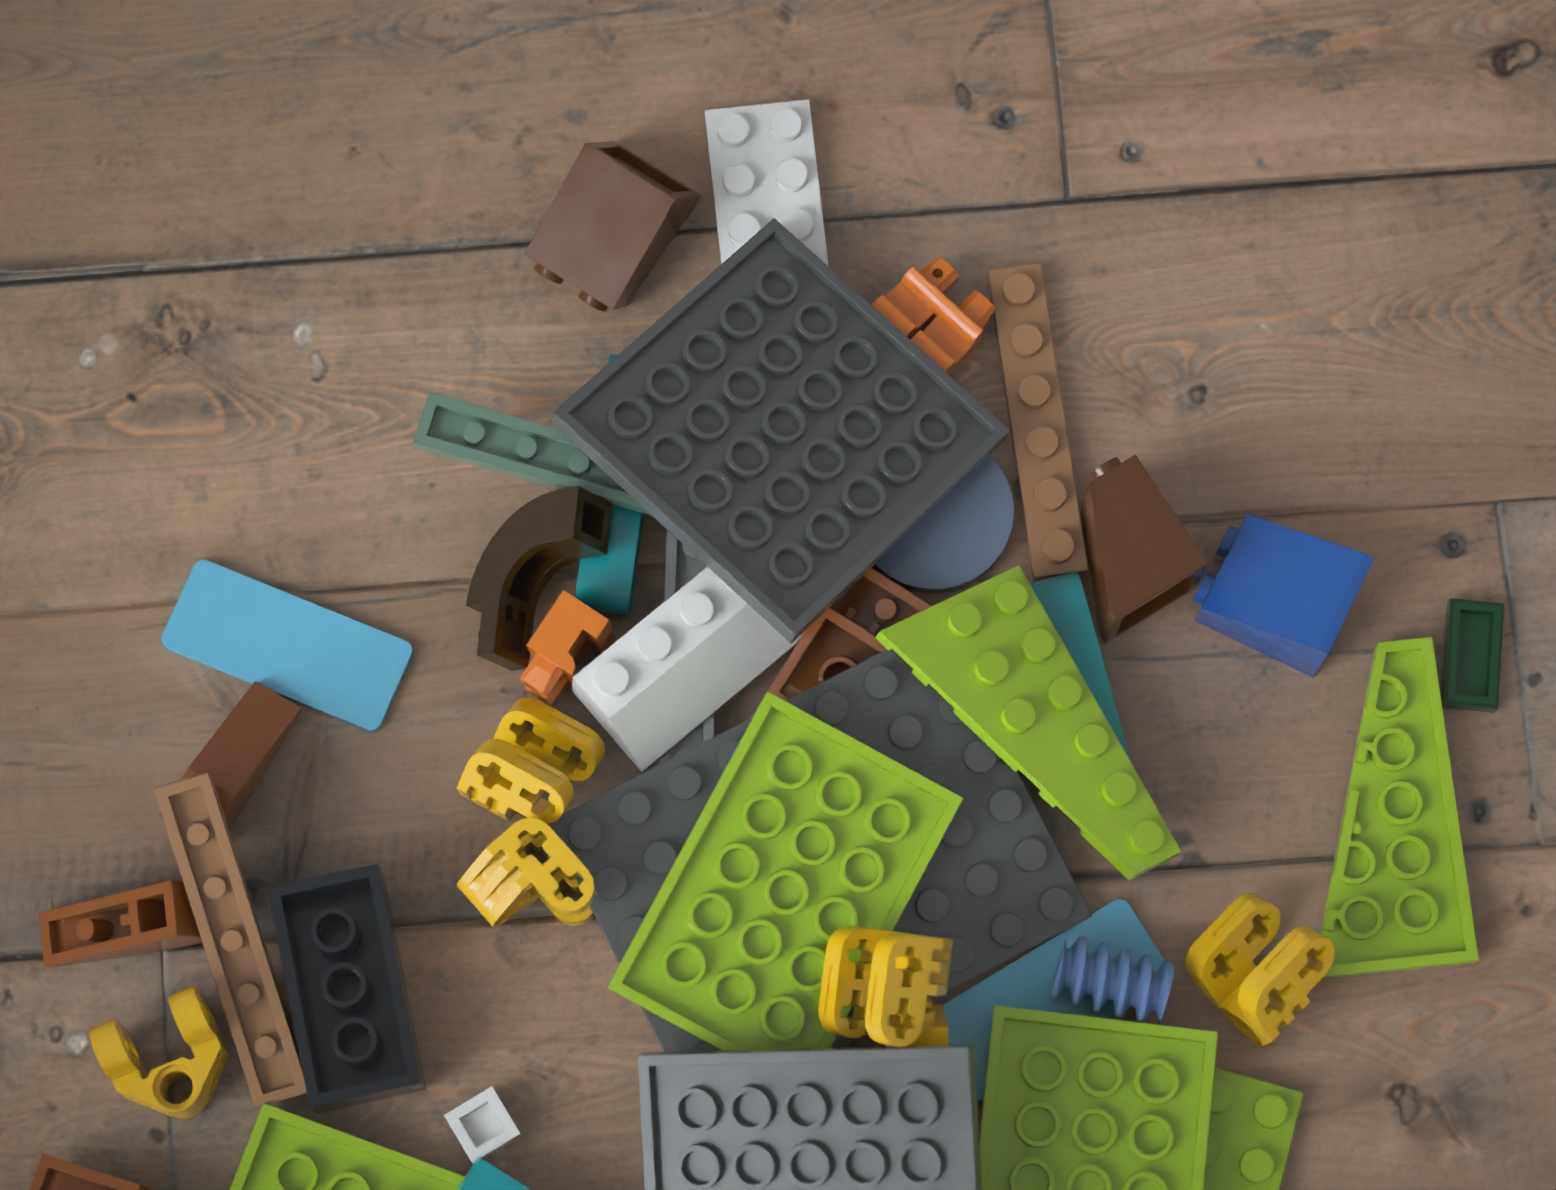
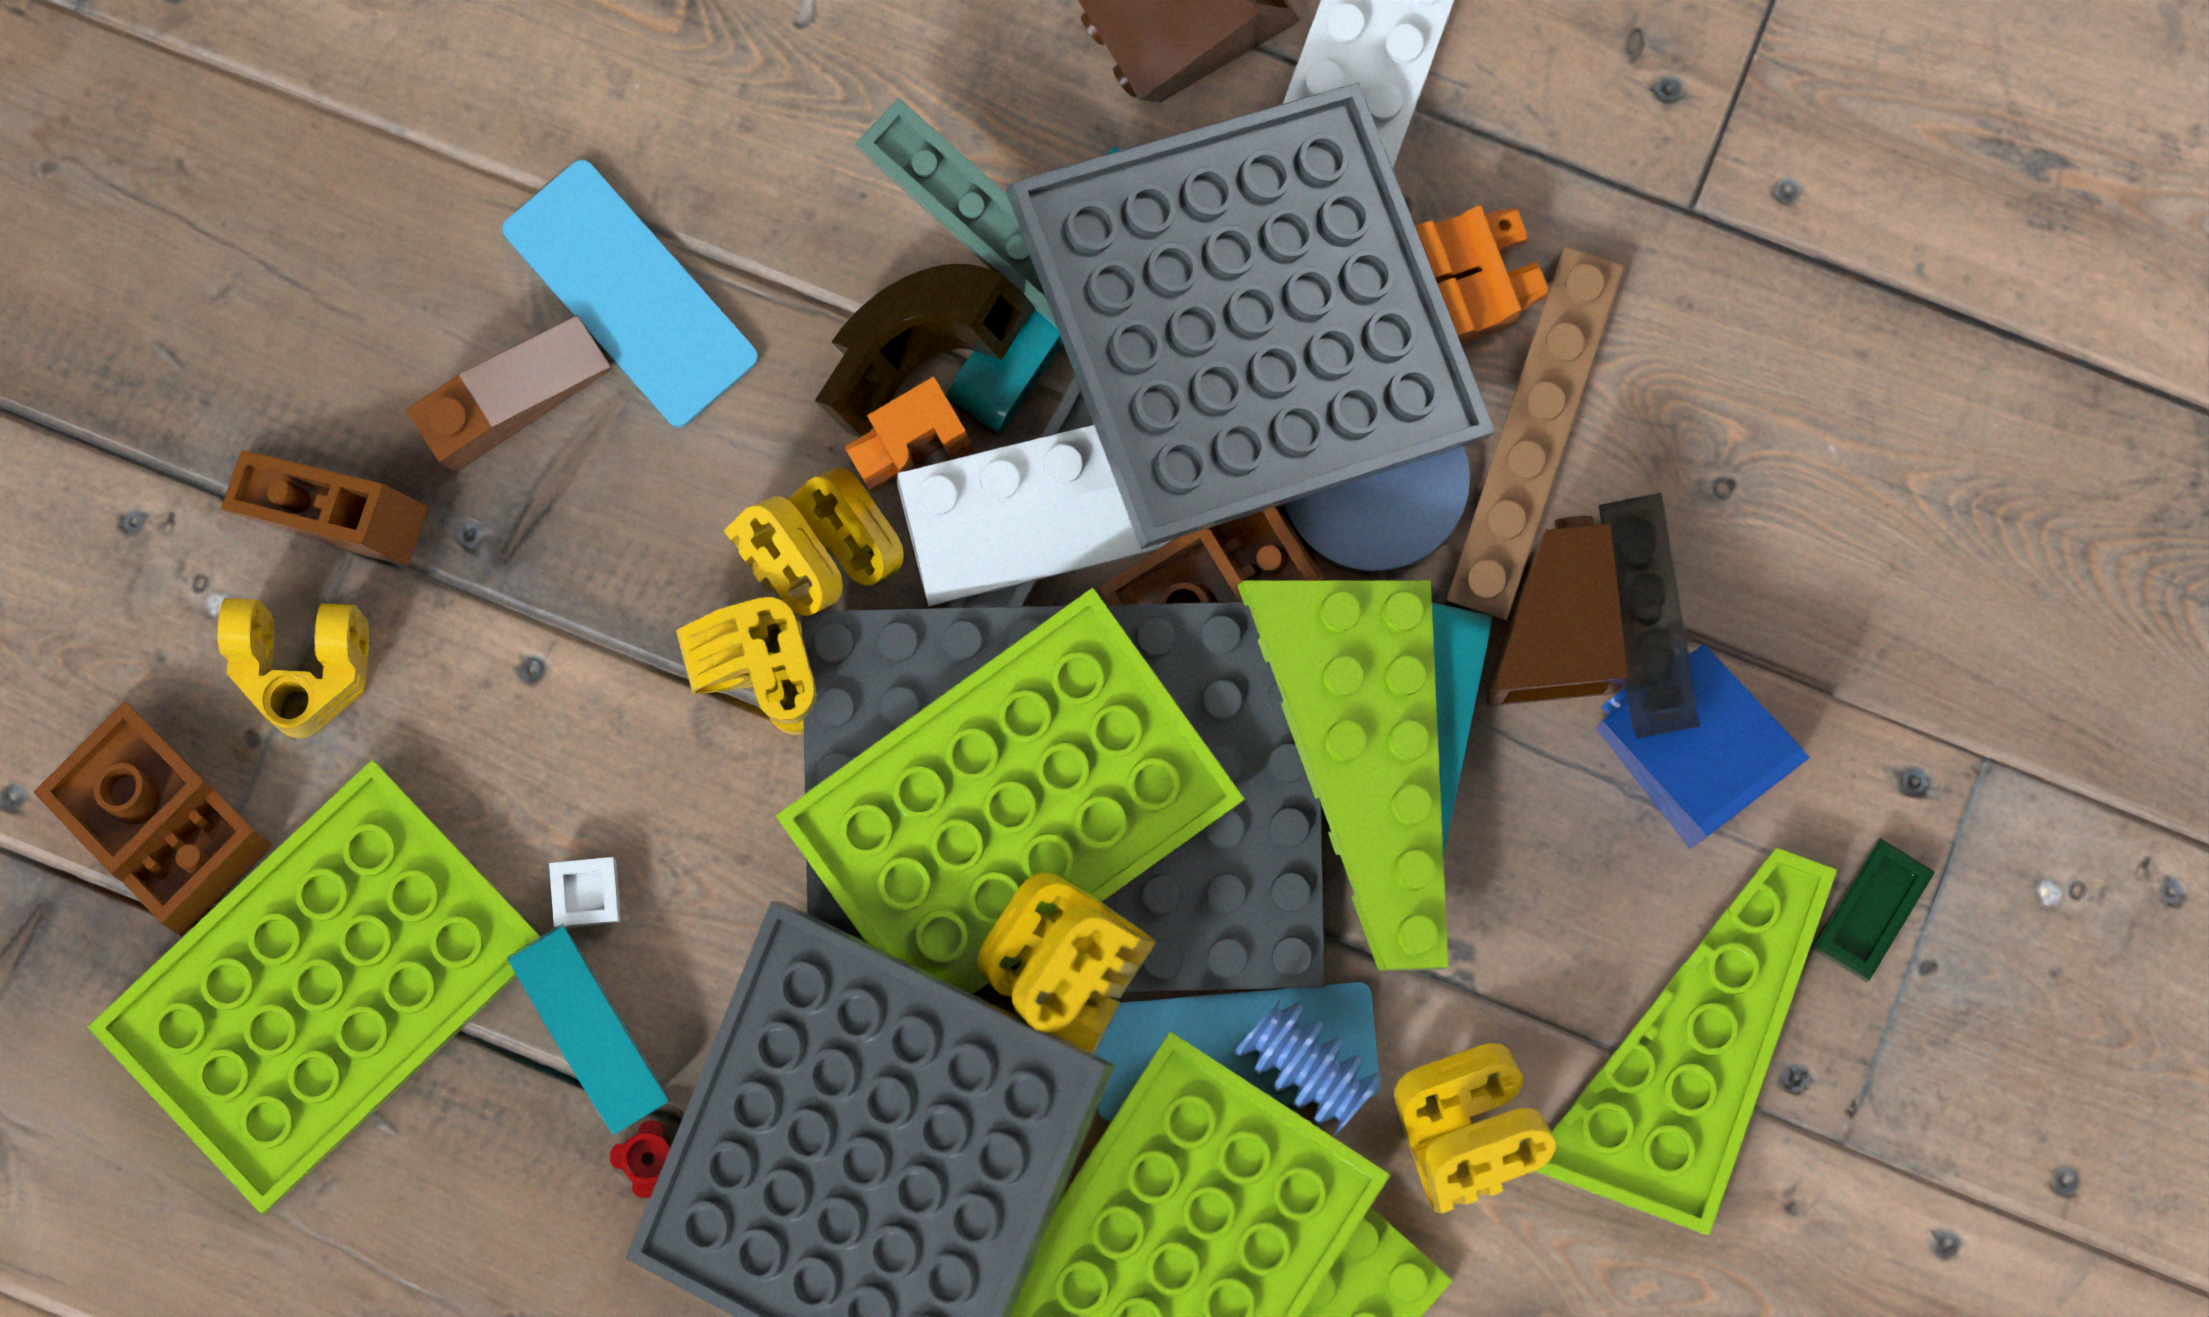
camera: 30 degrees right, 5 degrees up
medium nougat plate [154,771,307,1108] -> none
black brick [268,864,426,1113] -> none
none -> clear smoke plate [1599,492,1701,739]

